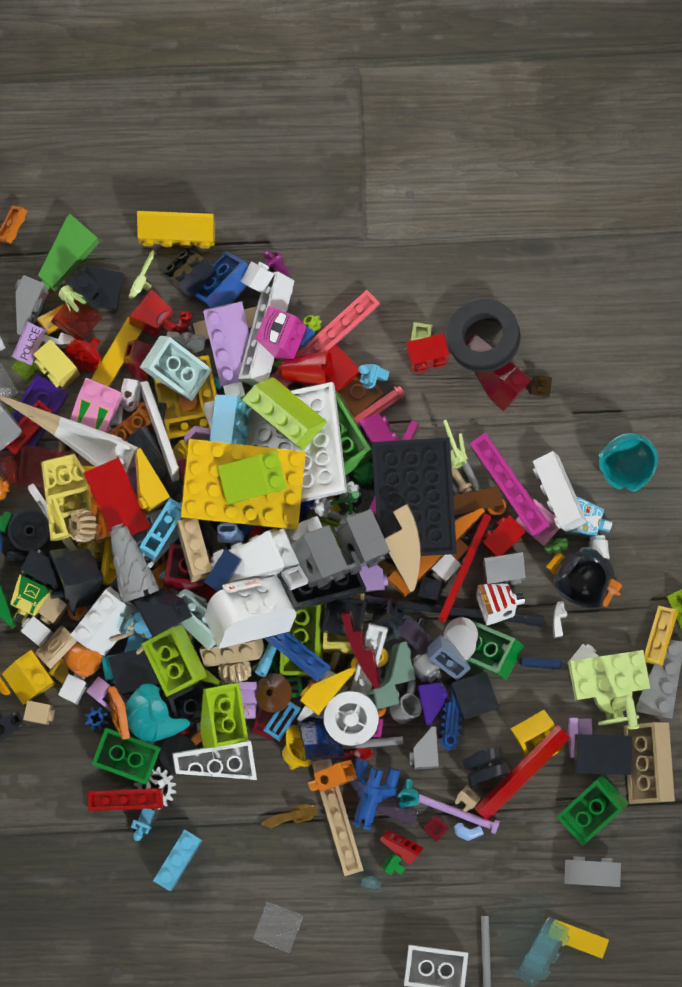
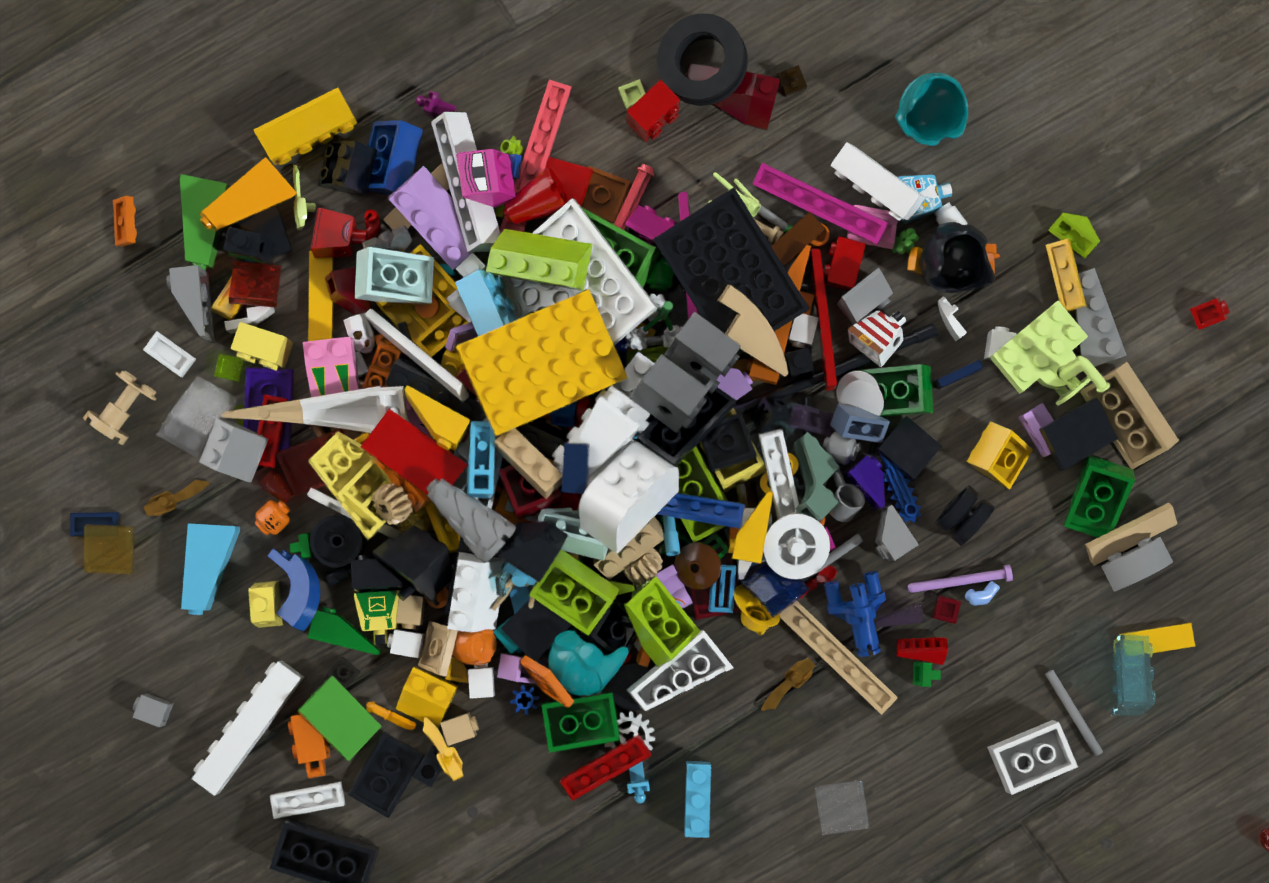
camera: 35 degrees left, 5 degrees up
lavender panel [12,322,46,365] -> none
yellowish green piece [59,285,86,312] -> none
red tile [65,336,101,373] -> none
lime slope [217,451,287,505] -> none
medium blue piece [217,523,244,546] -> none
white sticker [221,577,263,594] -> none
white brick [241,261,274,294] -> none
white tile [281,565,308,590] -> none
orange torso [308,760,358,792] -> none
dark red slope [342,611,381,688] -> none
medium azure piece [358,364,389,389] -> none
clear light blue tile [361,876,382,890] -> none
teal piece [397,779,420,808] -> none
tan tile [455,785,481,812] -> none
red tile [475,725,571,820] -> none
none -> light orange slope [199,157,297,232]
none -> yellow piece [423,717,463,781]
none -> tan tile [1085,503,1177,566]

